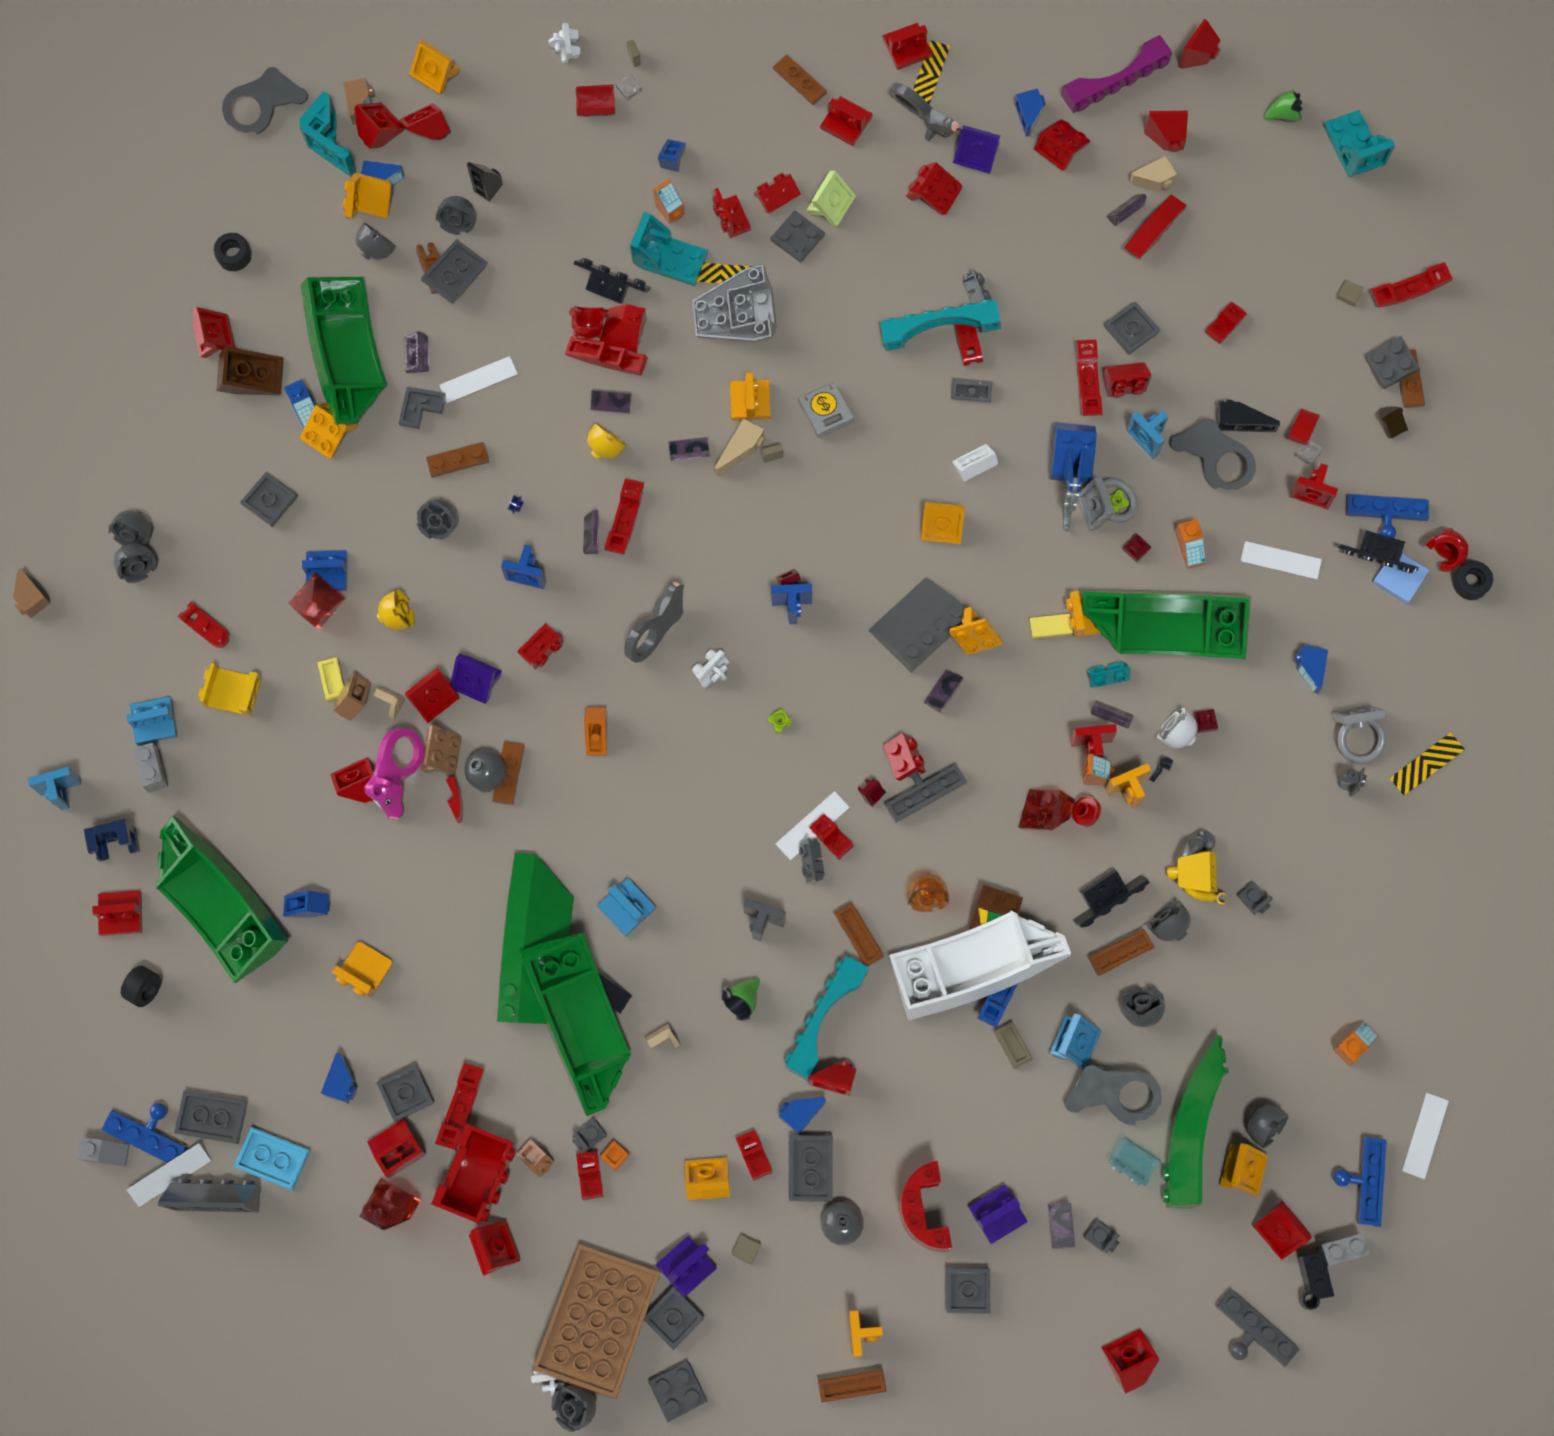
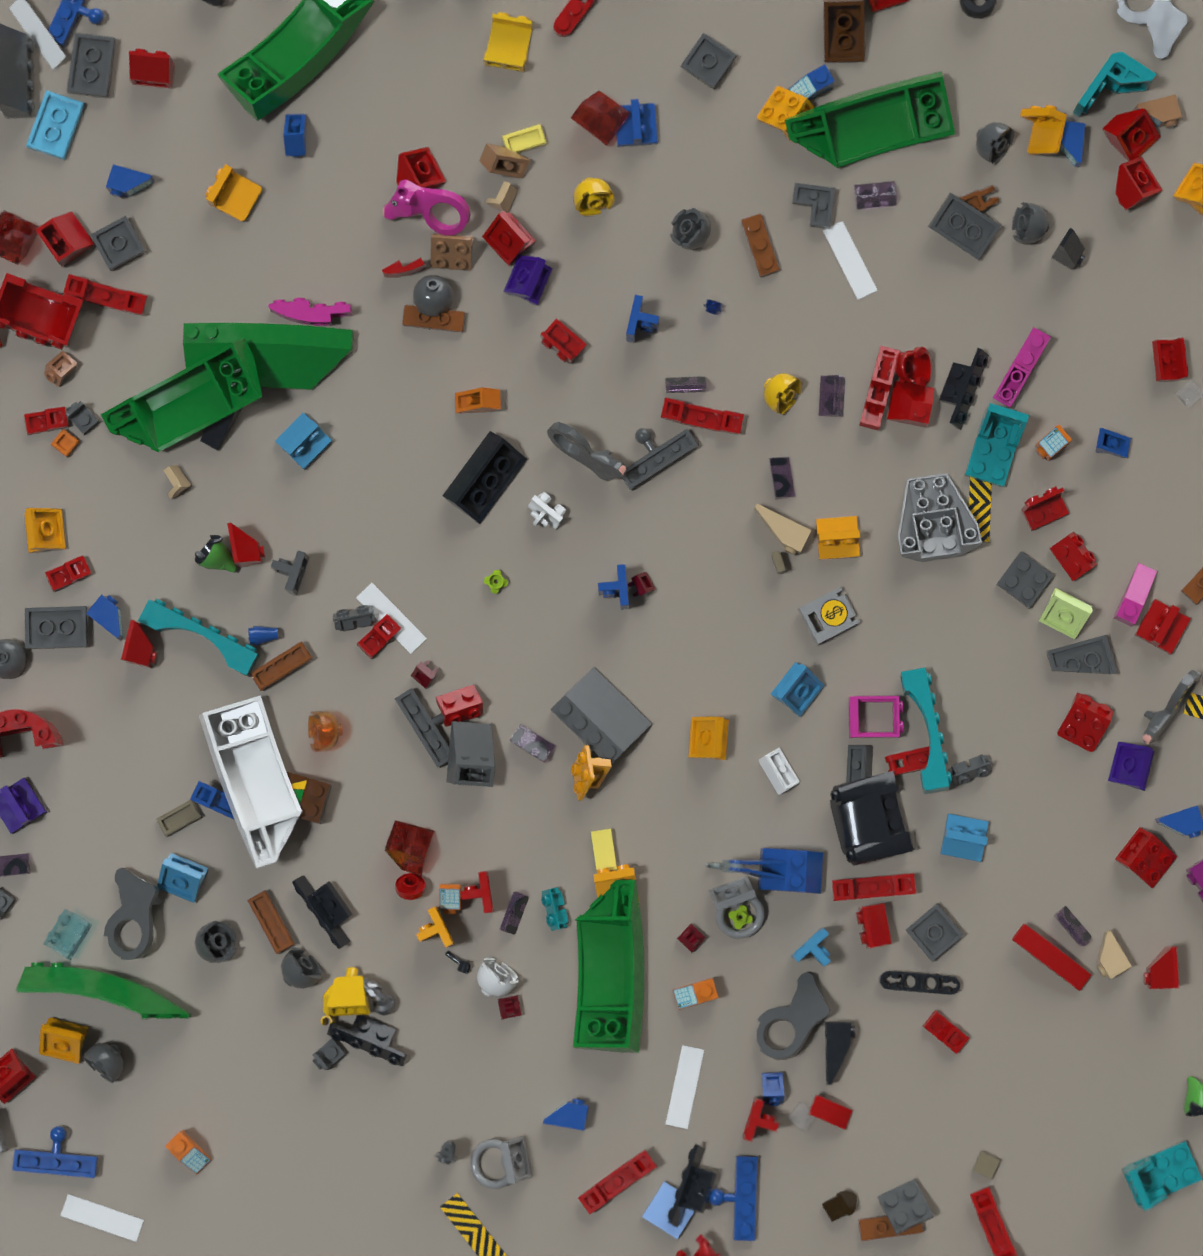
camera: 90 degrees right, 10 degrees up
none -> red slope [129,49,175,89]
none -> red slope [227,523,265,568]
none -> blue cone [248,626,278,646]
none -> dark pink slope [268,298,352,326]
none -> black bracket [327,1015,407,1066]
none -> black slope [442,431,527,524]
none -> dark grey slope [446,721,495,787]
none -> red slope [578,1150,657,1215]
none -> dark grey plate [622,428,698,490]
none -> blue bracket [762,1073,784,1106]
none -> dark azure bracket [771,662,825,717]
none -> black piece [830,771,914,866]
none -> dark pink window [848,696,903,739]
none -> black beam [879,971,960,995]
none -> dark azure bracket [940,814,989,862]
none -> dark pink slope [993,327,1051,408]
none -> dark grey wing [1046,635,1117,674]
none -> slope [1113,563,1157,627]

